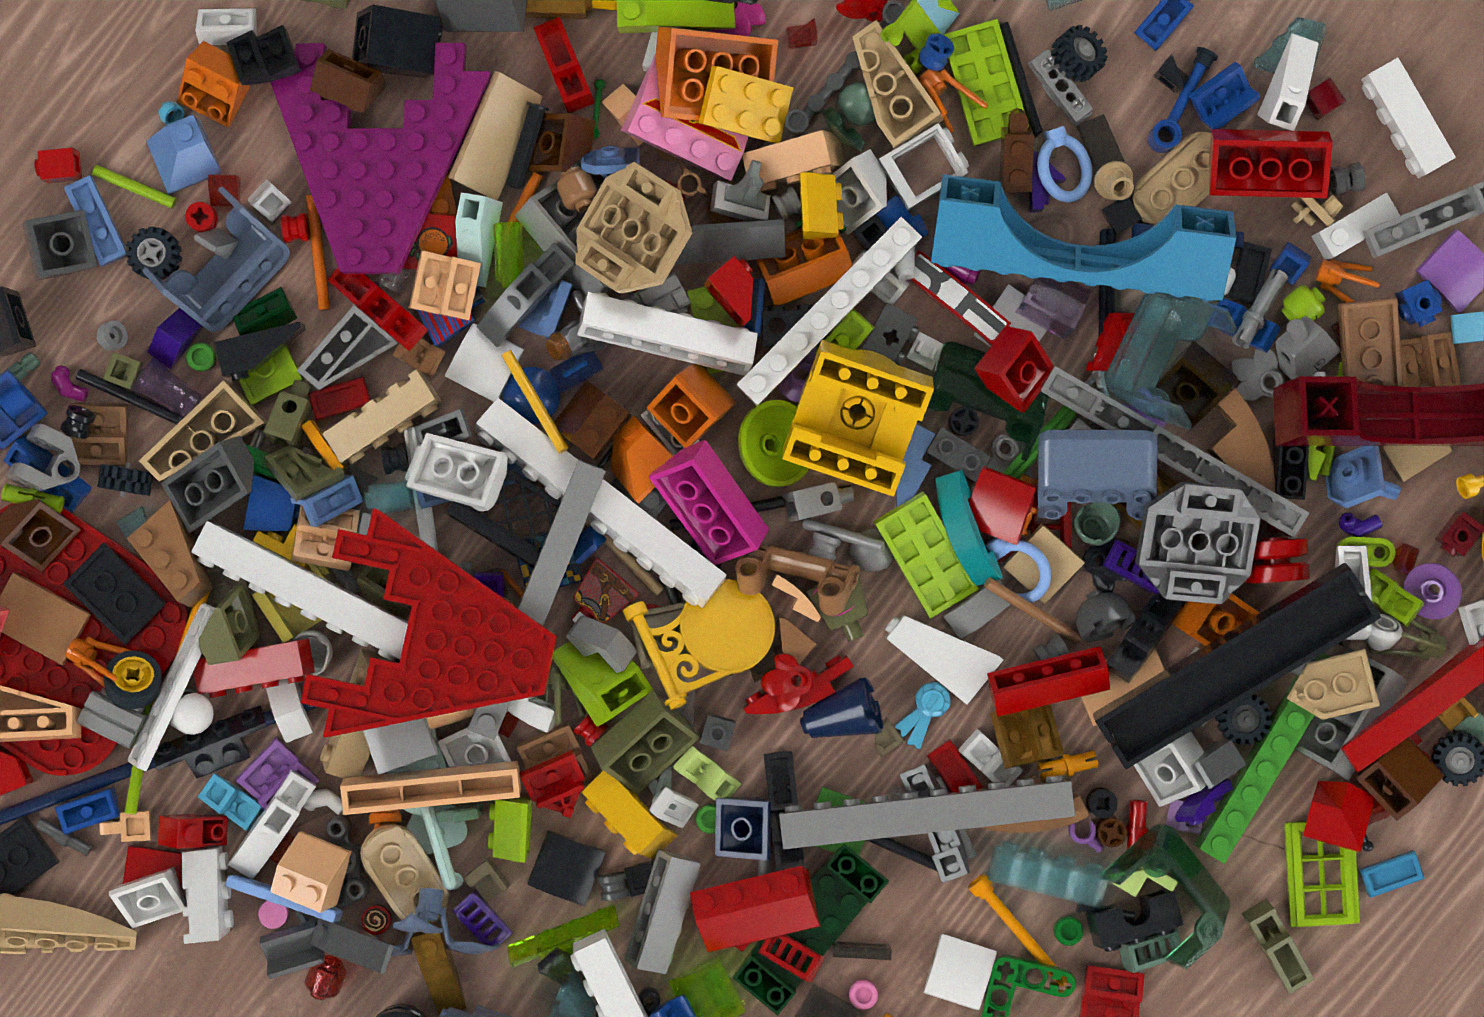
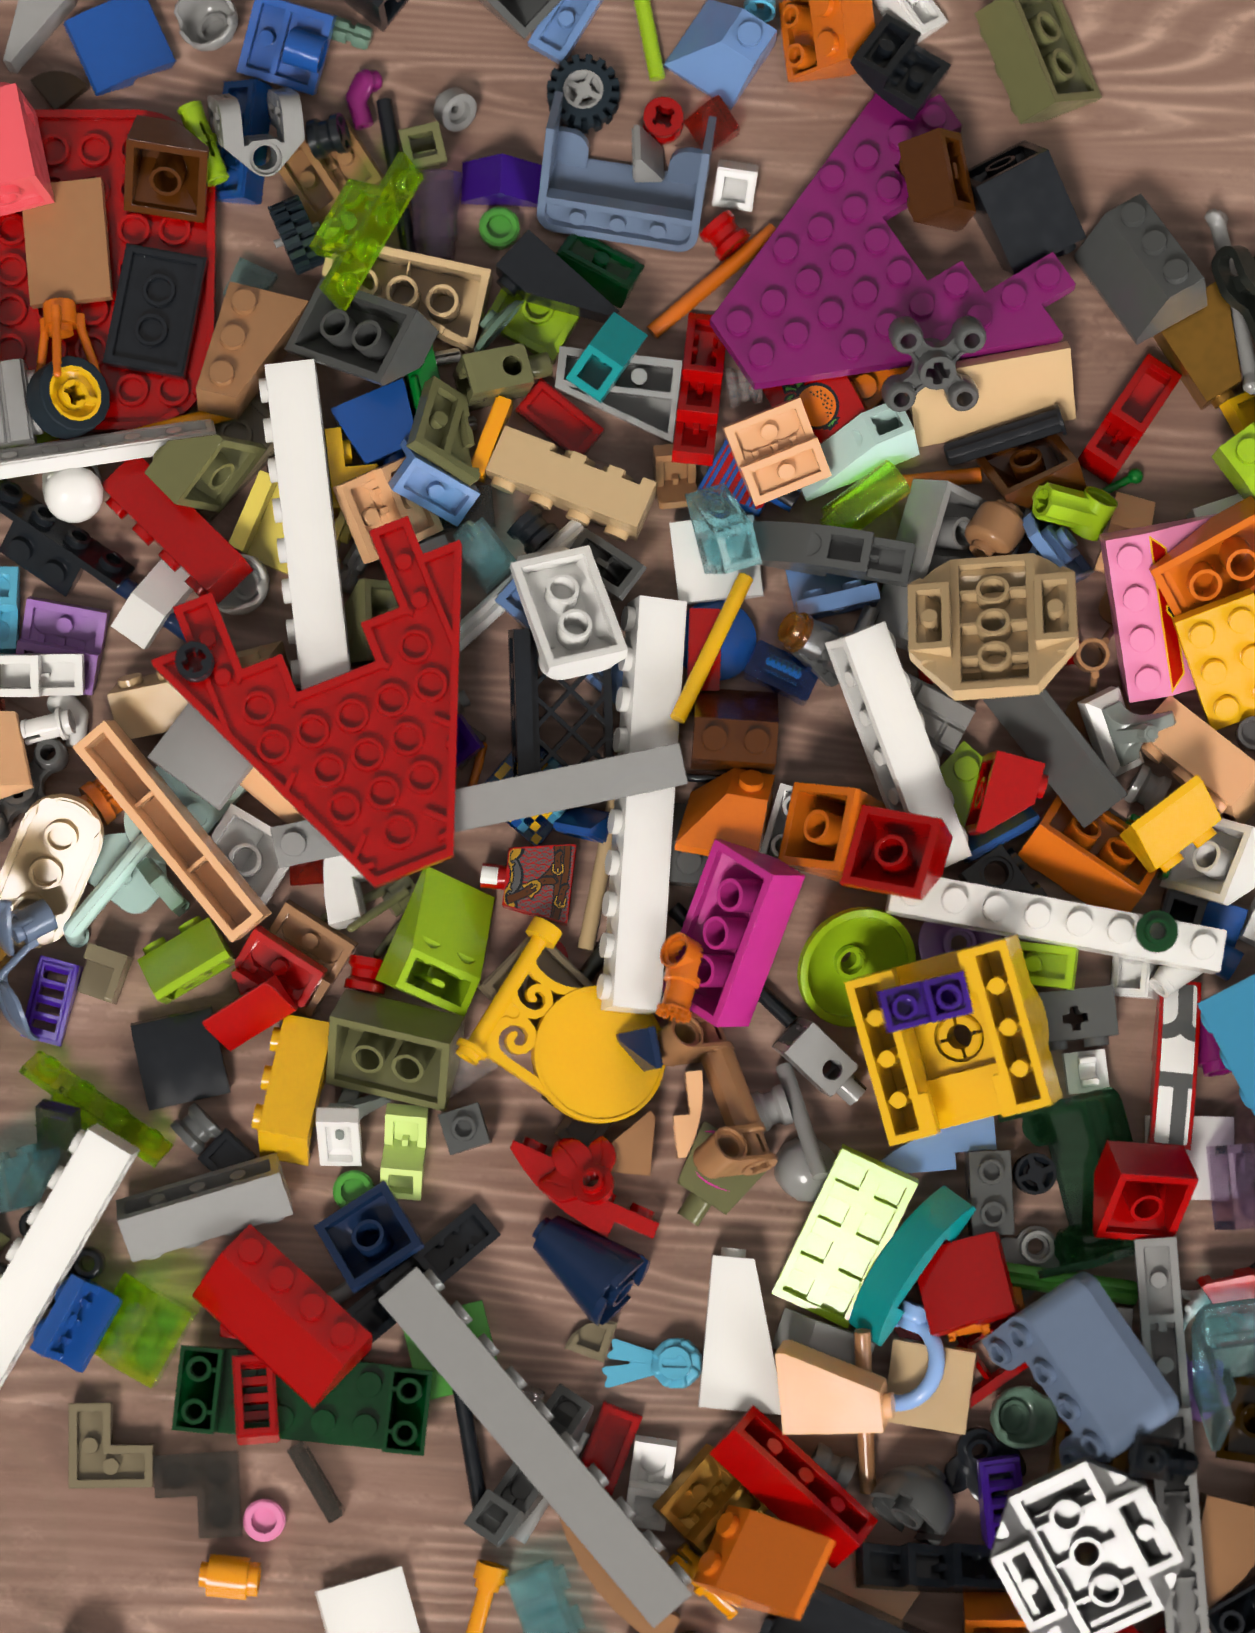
camera: 55 degrees right, 5 degrees down
light grey slope [566,615,638,673] -> none
none -> white pin [20,707,76,746]
none -> black bush [175,641,215,682]
none -> red slope [202,974,298,1052]
none -> clear neon green bracket [309,152,423,311]
none -> sand green piece [474,300,524,352]
none -> teal slope [565,312,648,404]
none -> dark blue slope [616,1026,663,1071]
none -> orange connector [656,932,703,1023]
none -> clear light blue slope [685,483,762,574]
none -> red sticker [687,608,721,691]
none -> orange slope [692,1505,836,1621]
none -> light nougat slope [775,1340,895,1435]
none -> red slope [840,805,953,900]
none -> dark purple slope [876,971,974,1033]
none -> dark grey gear [881,315,987,412]
none -> lime piece [1031,482,1118,541]
none -> black hinge [1128,1434,1199,1481]
none -> dark green plate [1135,910,1178,953]

